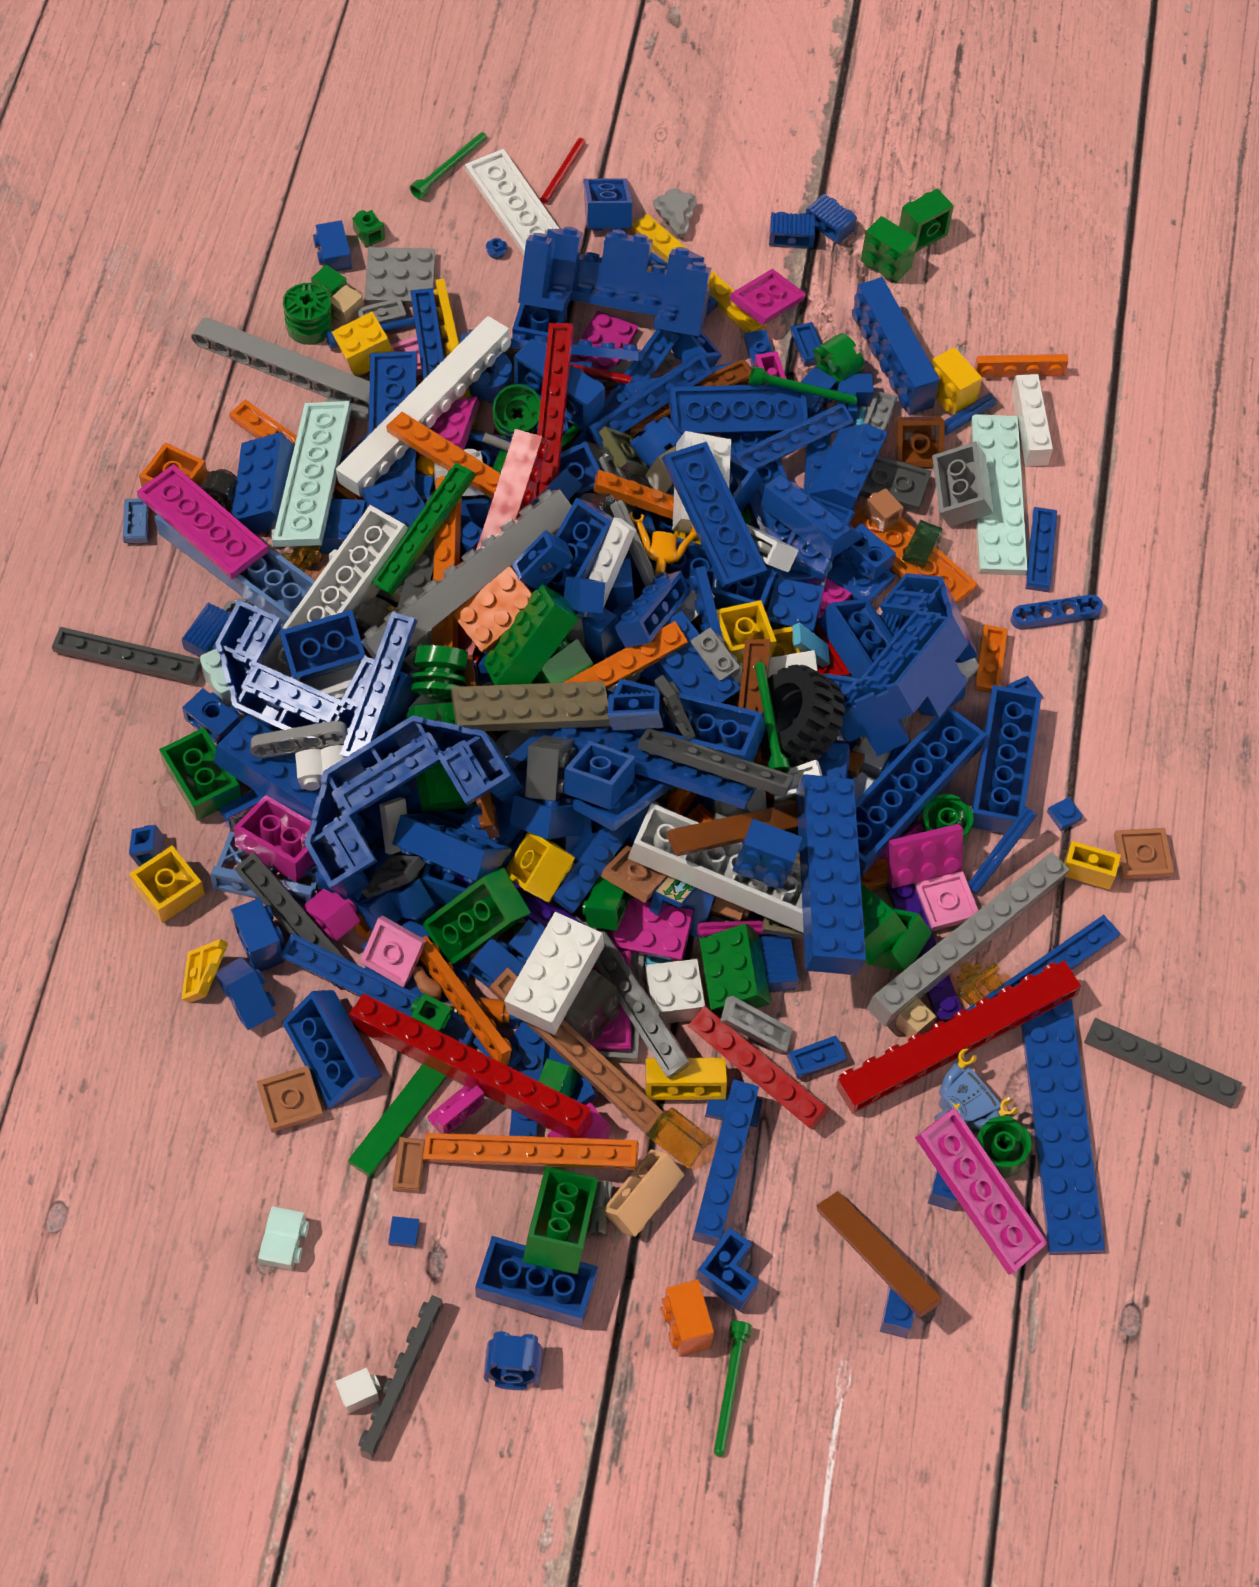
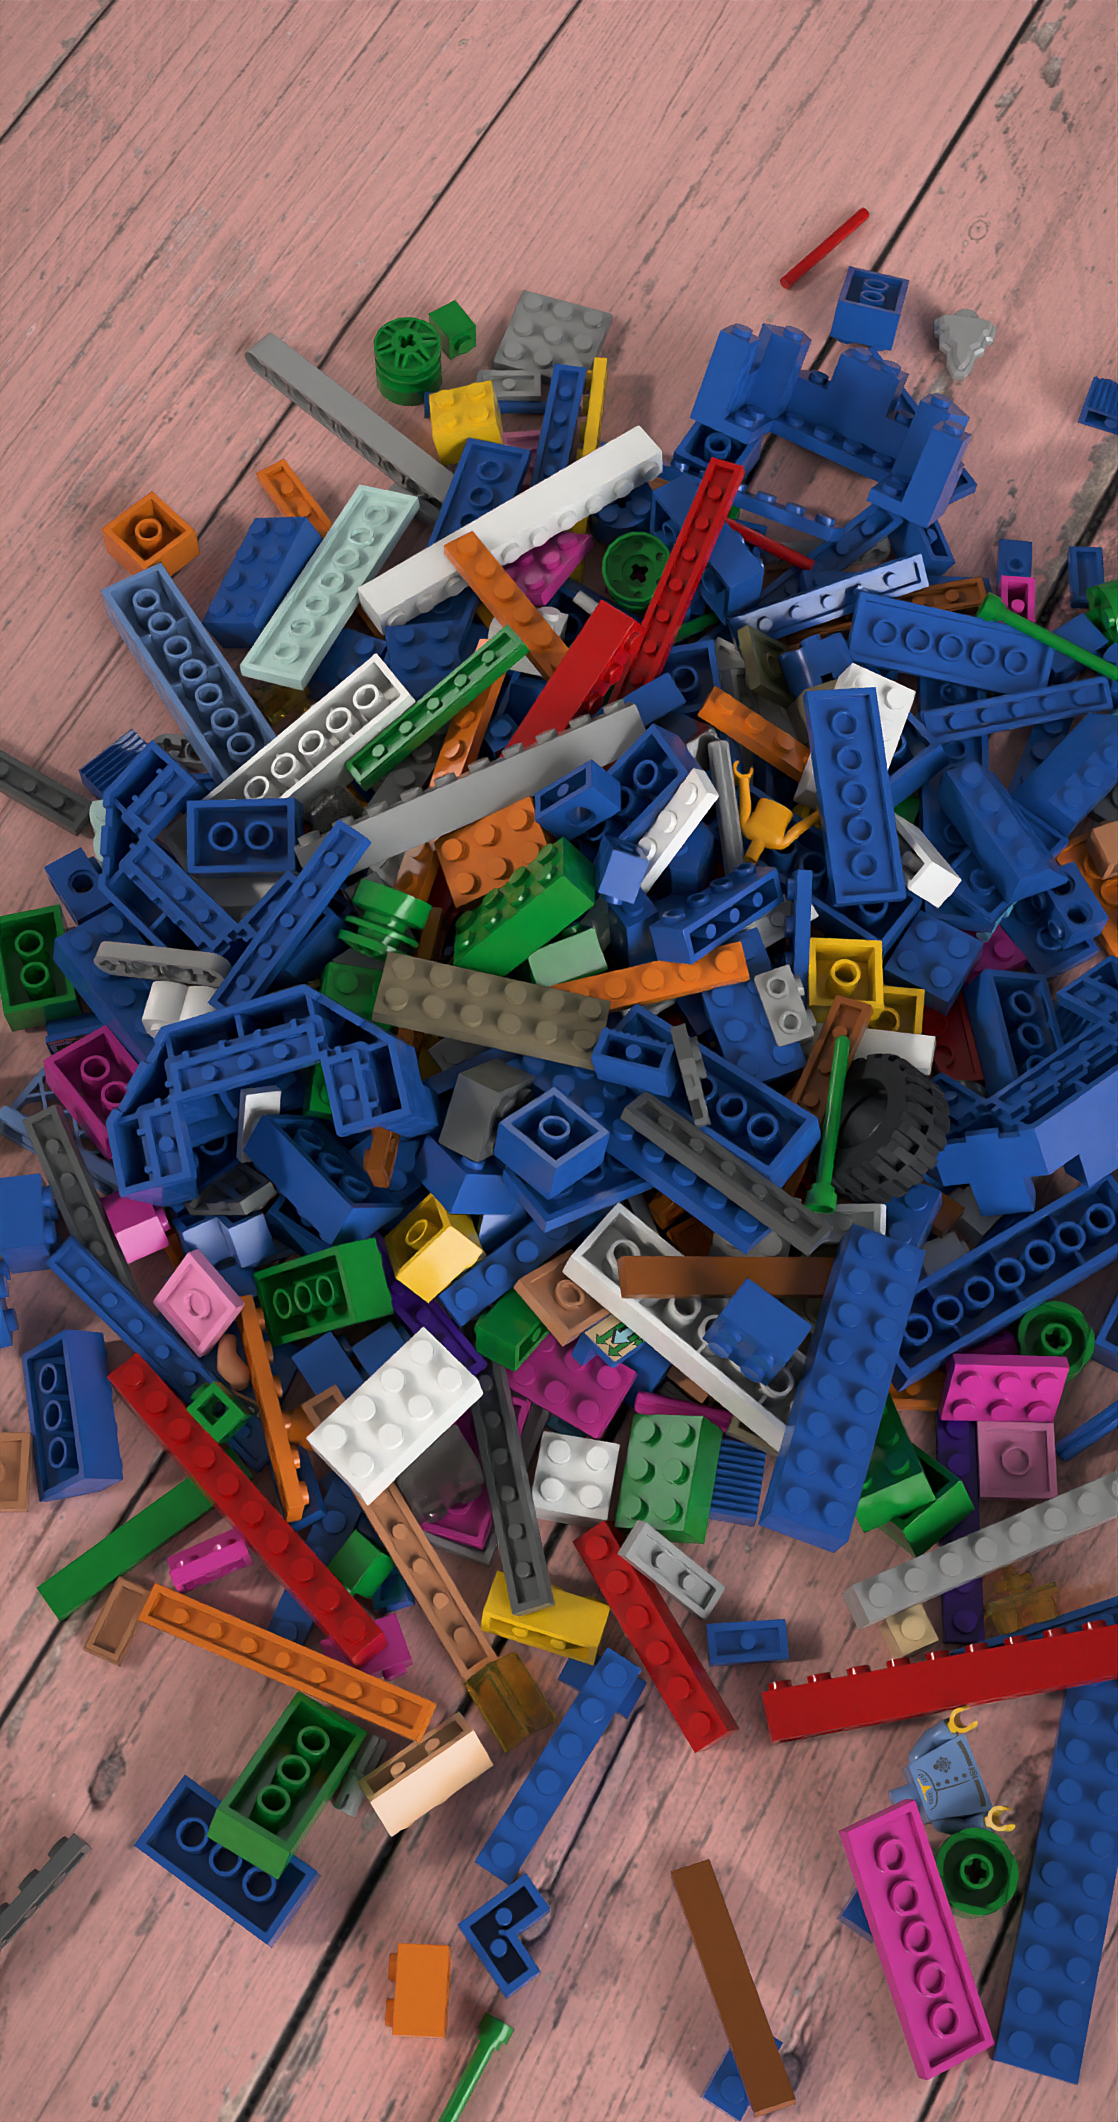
camera: 20 degrees right, 5 degrees up
medium blue plate [123,498,149,543] -> none
dark pink plate [136,464,269,580] -> none
clear smoke piece [199,469,238,514] -> none
blue brick [313,220,352,271] -> none
tan brick [331,285,364,325] -> none
green brick [352,210,385,248] -> none
blue tile [388,1216,420,1248] -> none
green piece [409,132,487,199] -> none
white plate [465,149,559,255] -> none
blue brick [484,1331,543,1390] -> none
blue plate [486,238,508,259] -> none
dark pink plate [570,310,638,370] -> none
yellow plate [631,214,768,333] -> none
dark pink plate [729,269,806,325] -> none
medium azure tile [792,622,830,667] -> none

